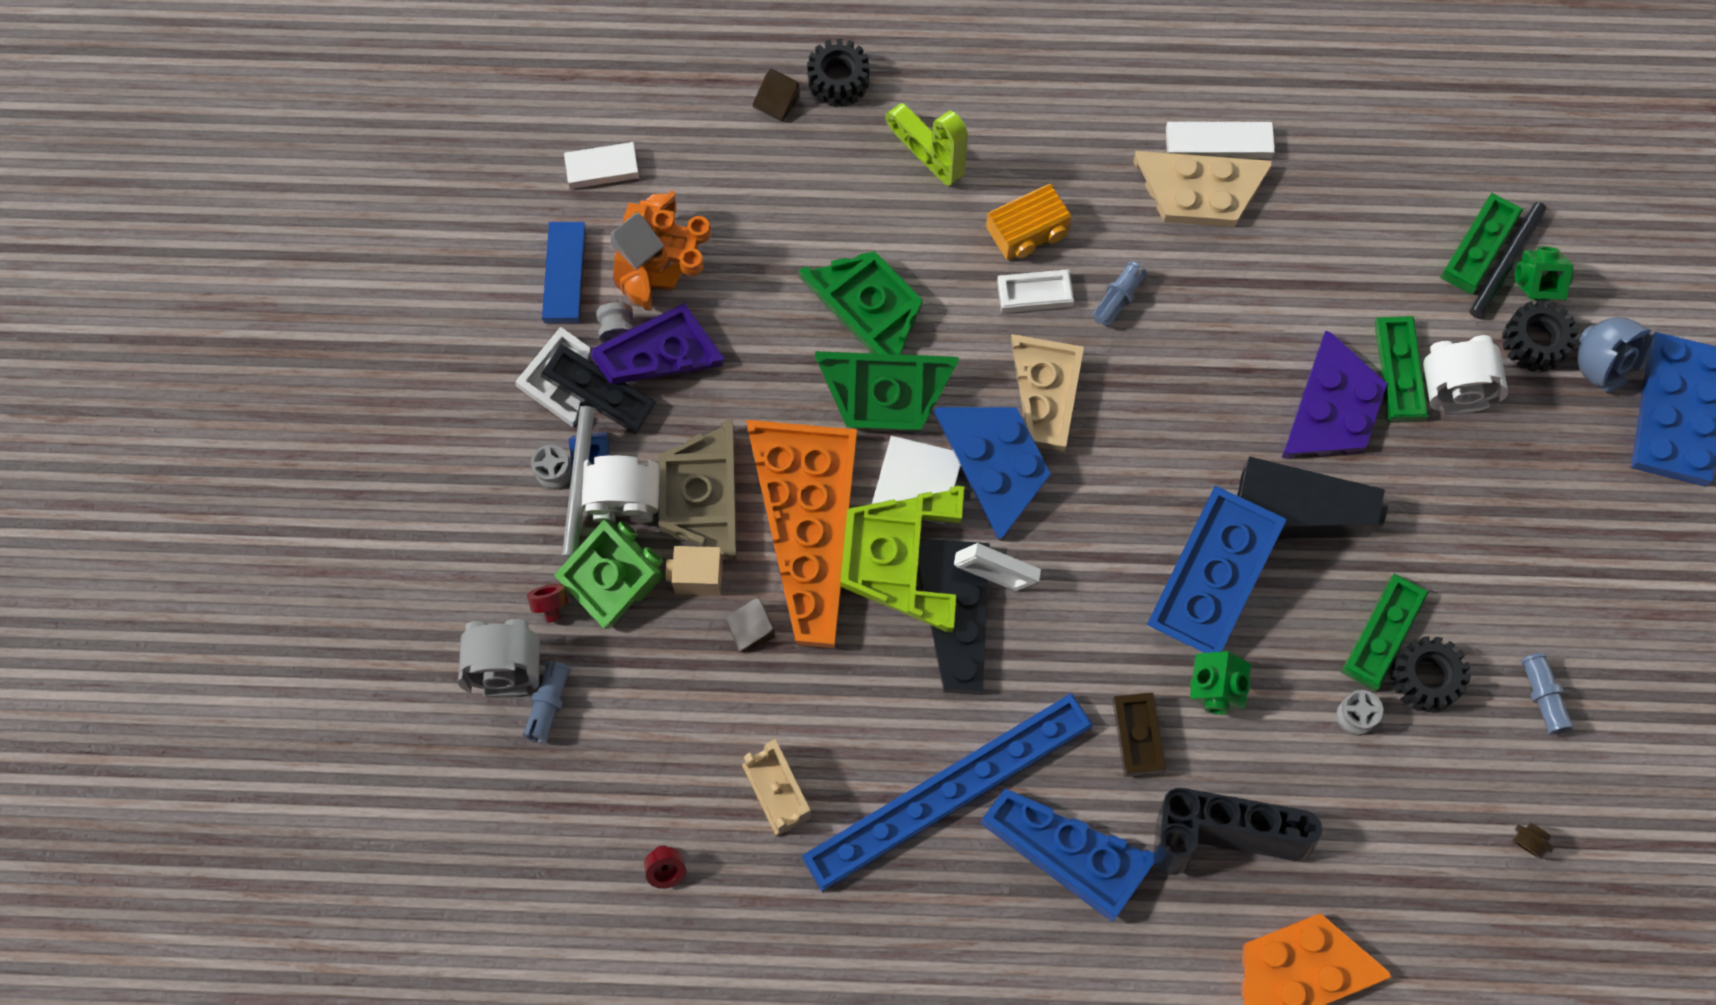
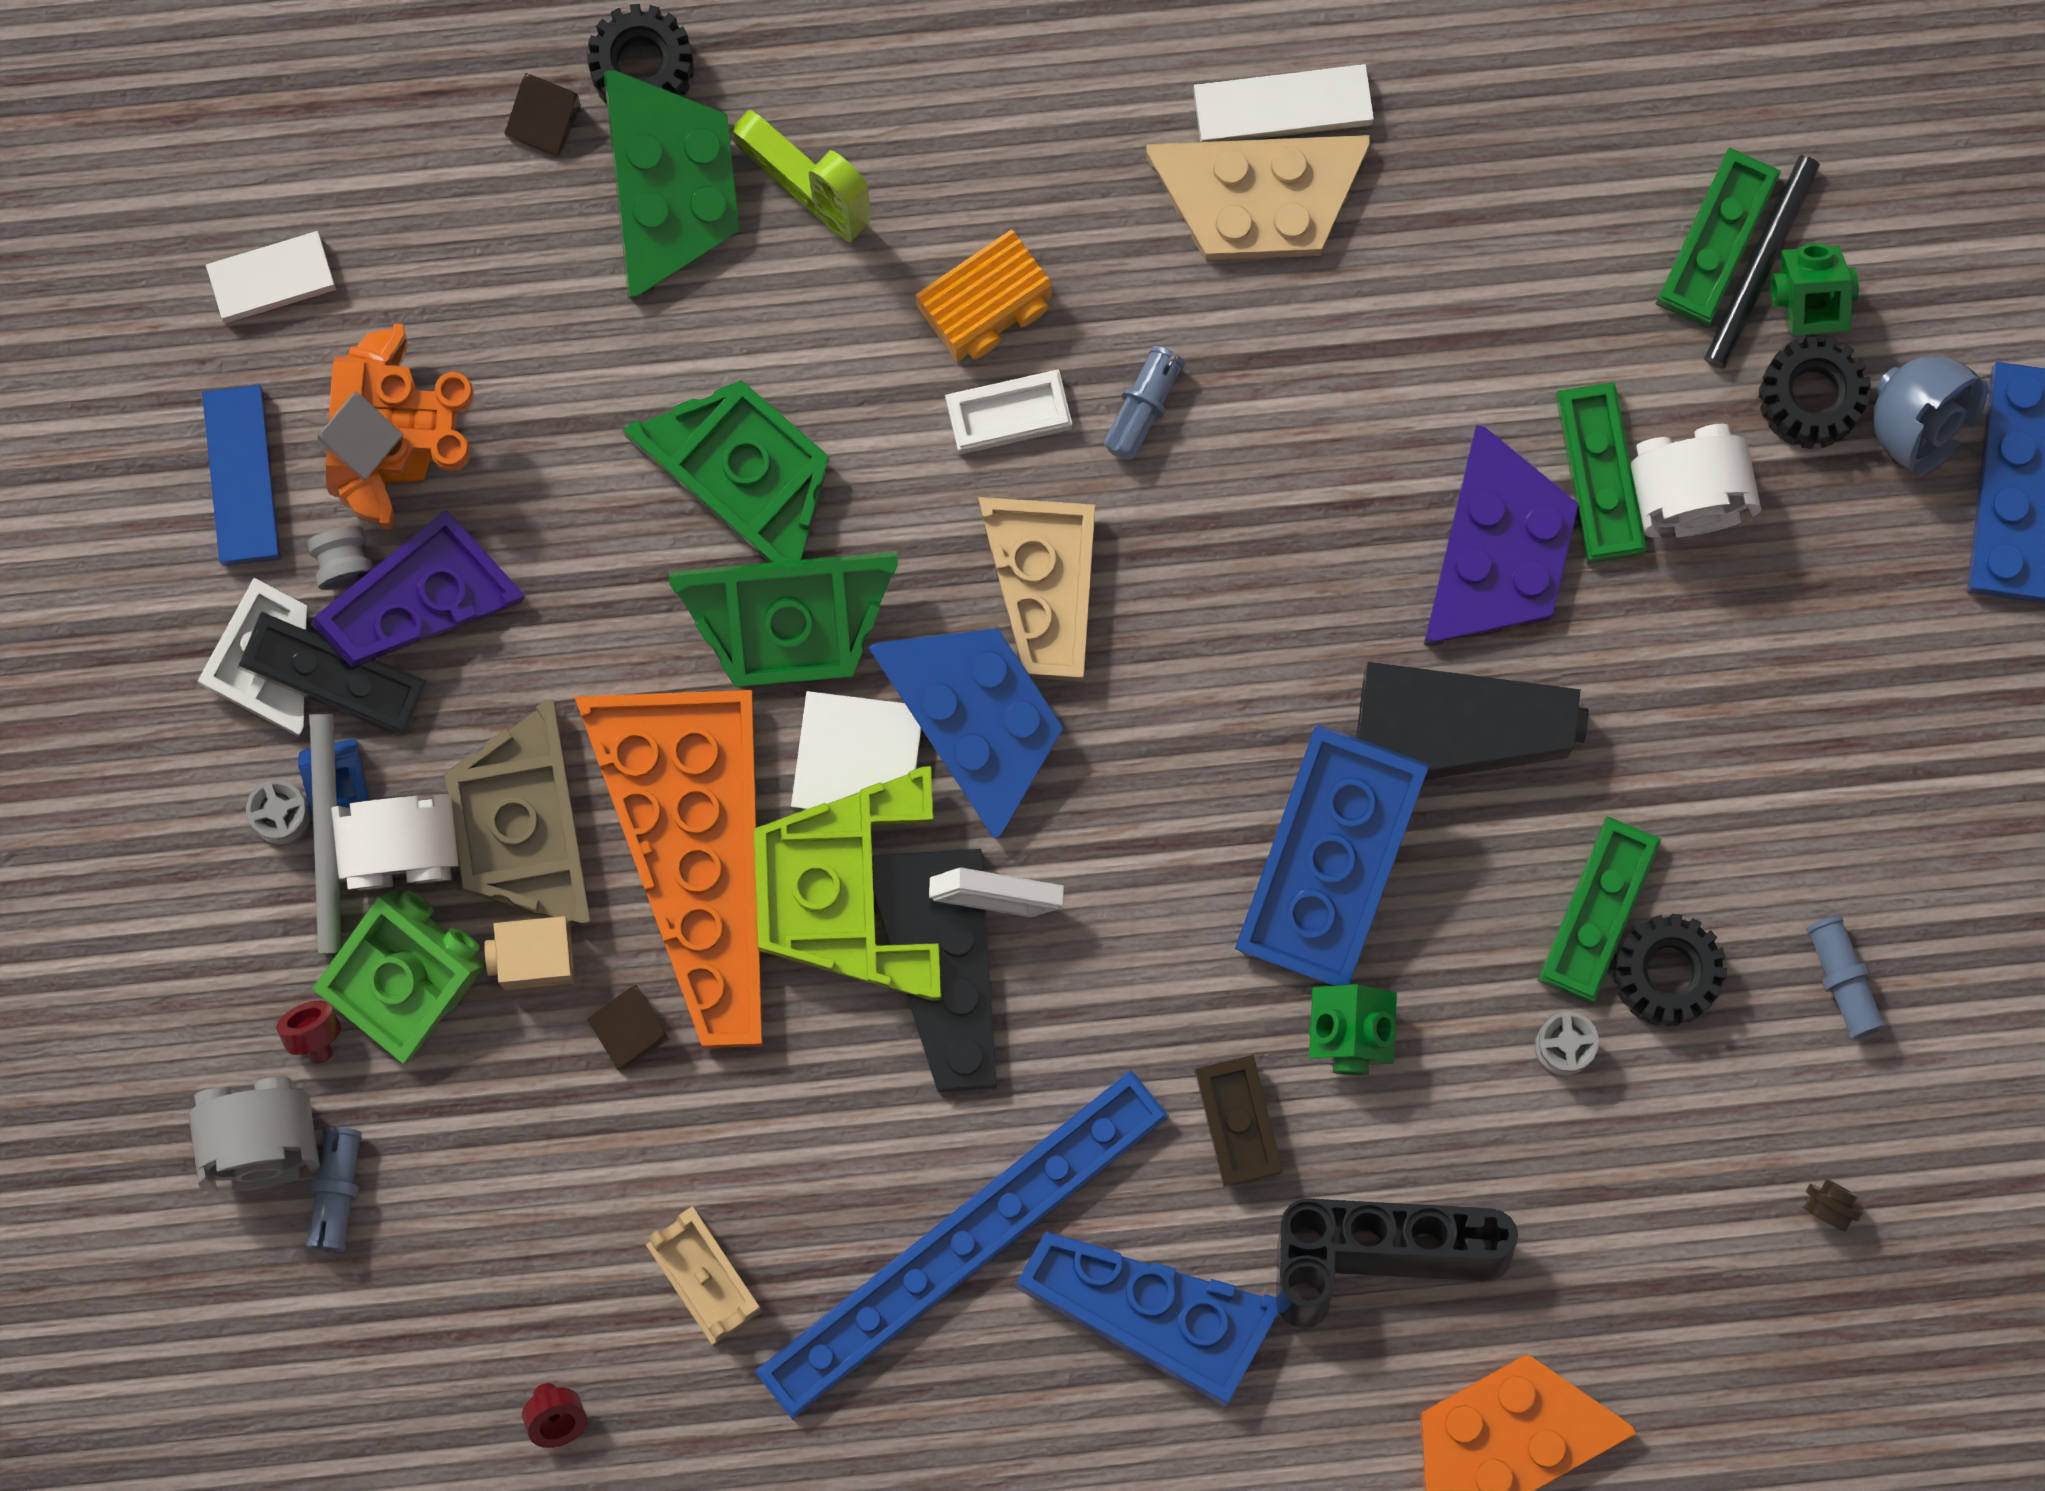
camera: 10 degrees left, 10 degrees up
none -> green wing [604,70,740,296]

